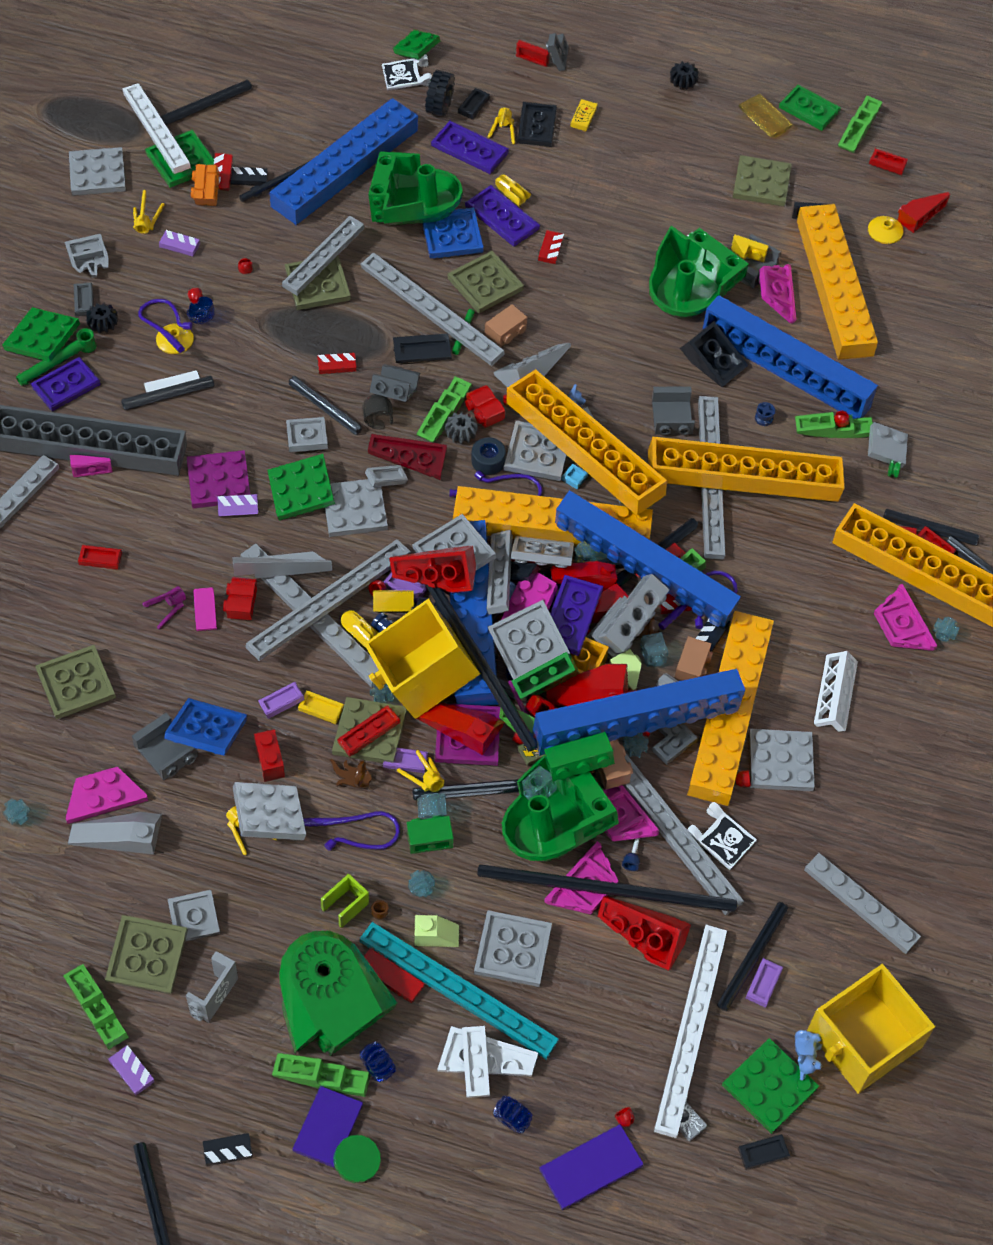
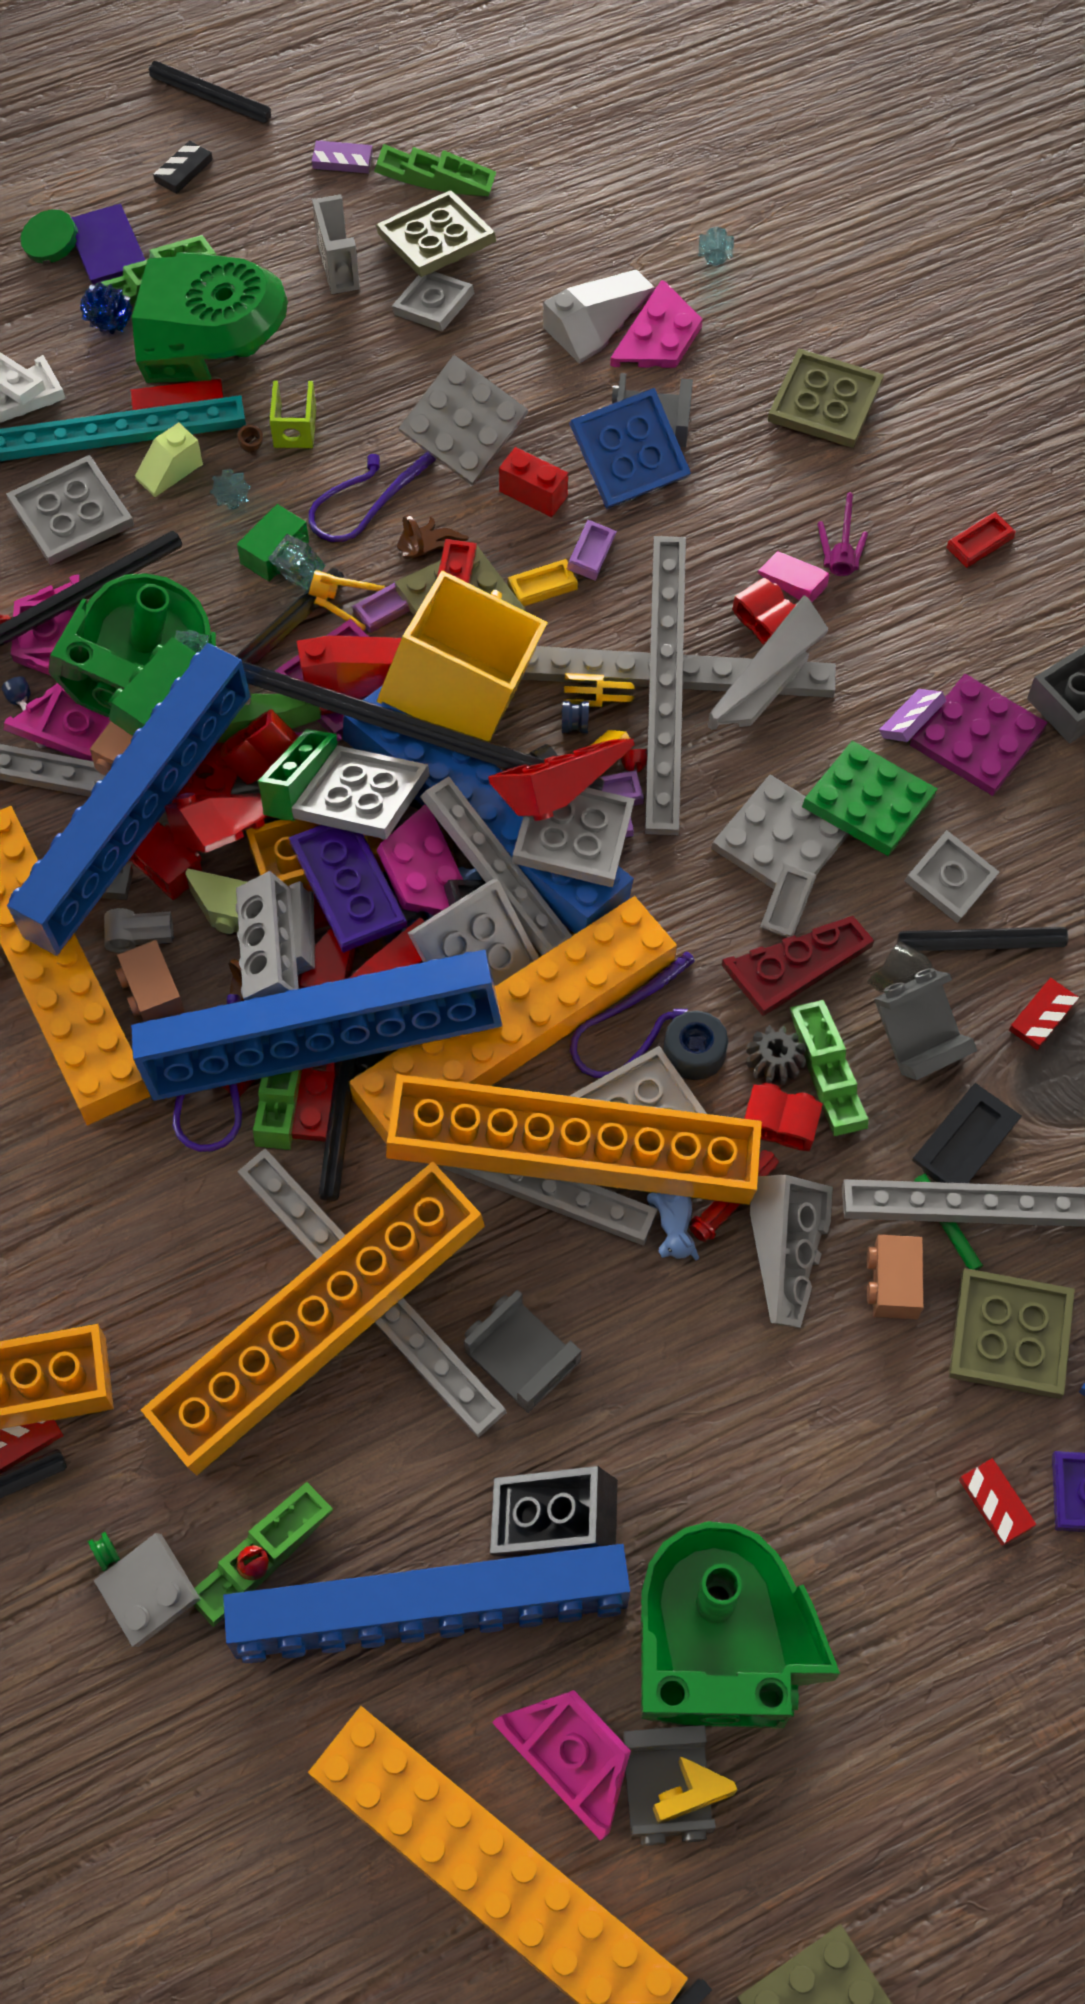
camera: 140 degrees right, 5 degrees up
clear light blue brick [640,632,668,667] -> none
dark blue wheel [755,402,775,426] -> none

